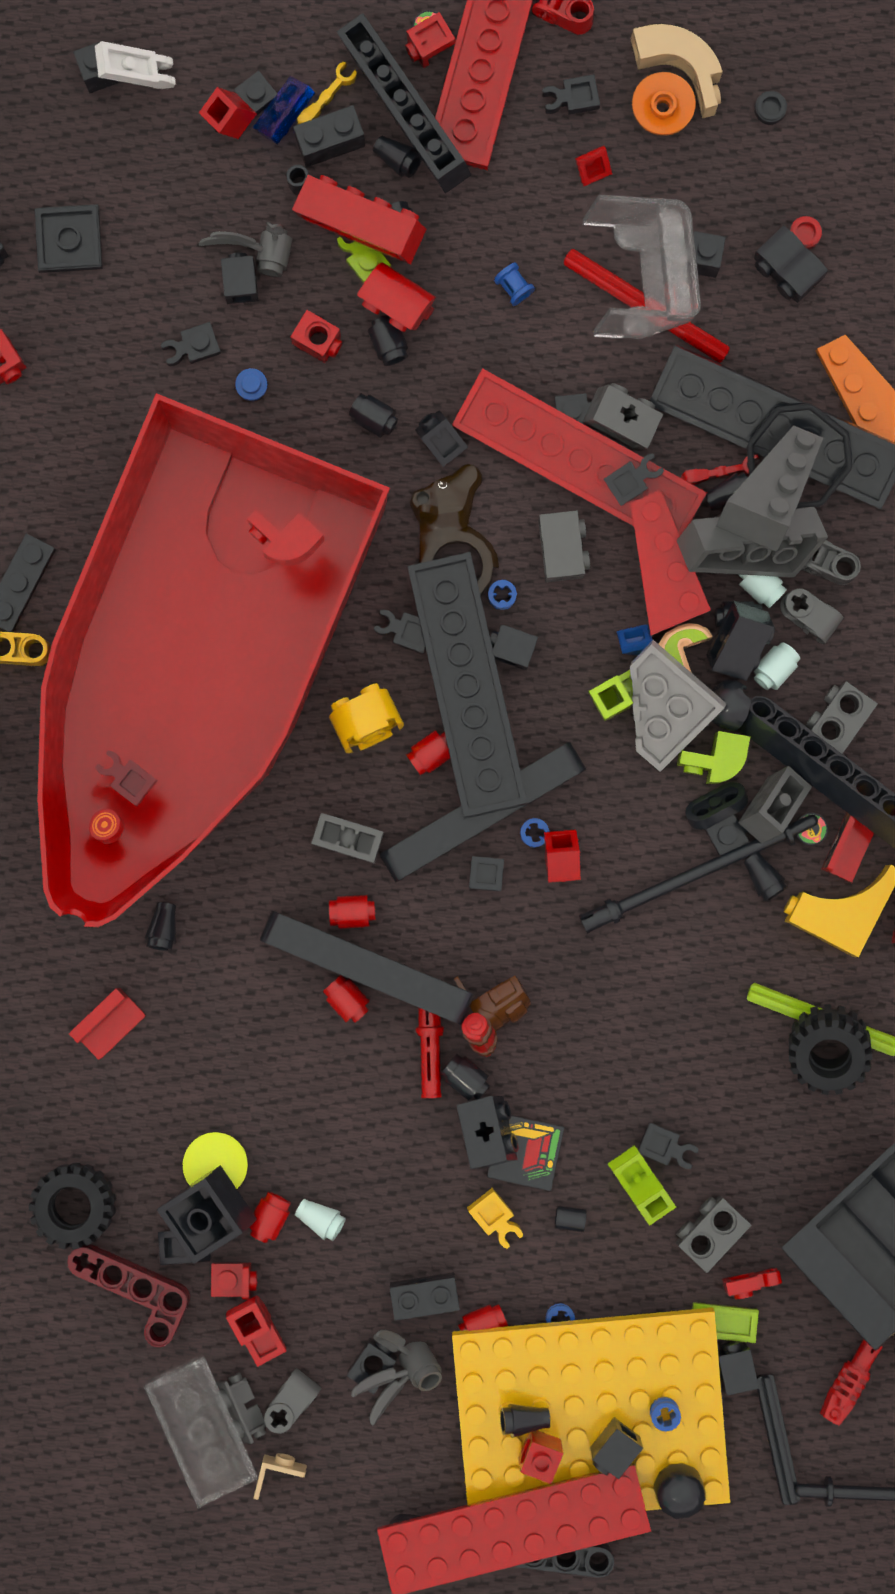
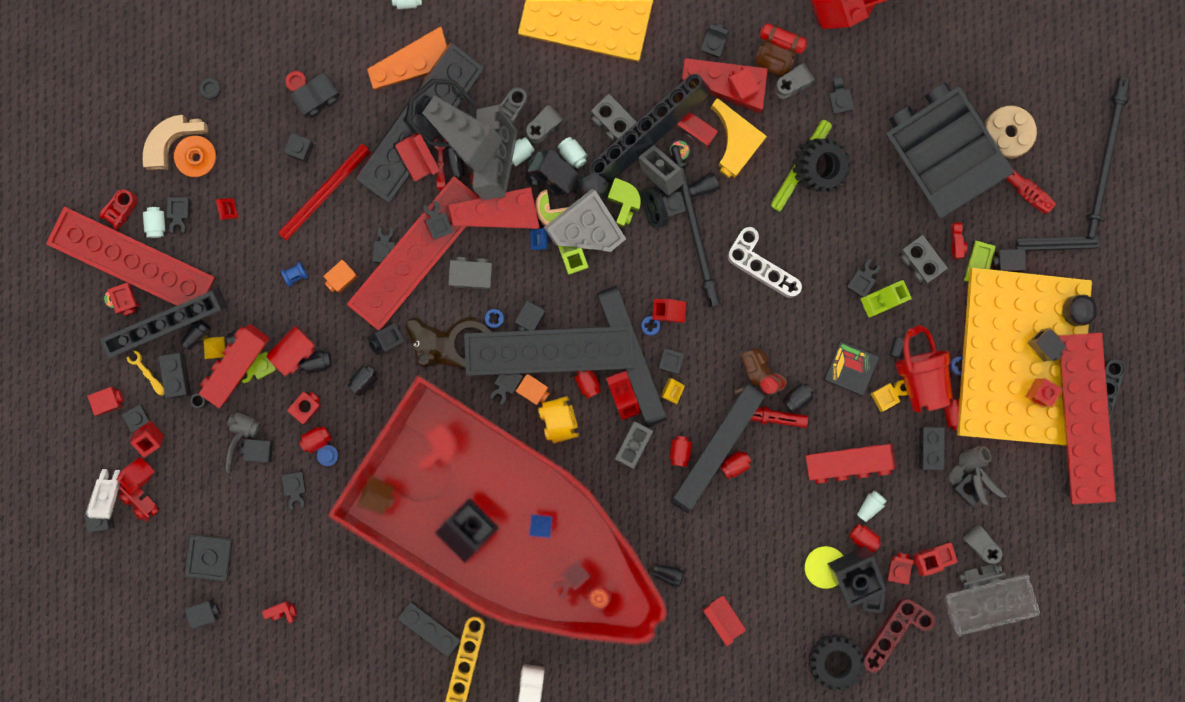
camera: 80 degrees left, 0 degrees up
clear blue plate [253,76,315,145] -> none
tan bracket [253,1453,307,1500] -> none
black brick [457,1096,519,1169] -> none
black cone [500,1404,550,1438] -> none
dark grey brick [582,383,663,451] -> none
clear windscreen [583,194,701,339] -> none
blue bush [650,1397,681,1432] -> none
none -> brick [87,387,124,416]
none -> red brick [116,457,155,495]
none -> red hinge [118,486,159,522]
none -> light aqua brick [143,207,165,238]
none -> yellow slope [203,337,225,359]
none -> red brick [299,426,332,454]
none -> orange brick [323,260,358,293]
none -> reddish brown brick [358,477,395,515]
none -> red panel [395,133,440,181]
none -> black slope [435,498,499,563]
none -> orange brick [516,374,550,405]
none -> blue slope [529,514,552,538]
none -> red brick [606,371,641,420]
none -> yellow slope [660,378,685,405]
none -> white beam [728,227,802,298]
none -> wedge [806,443,897,484]
none -> red piece [895,325,954,412]

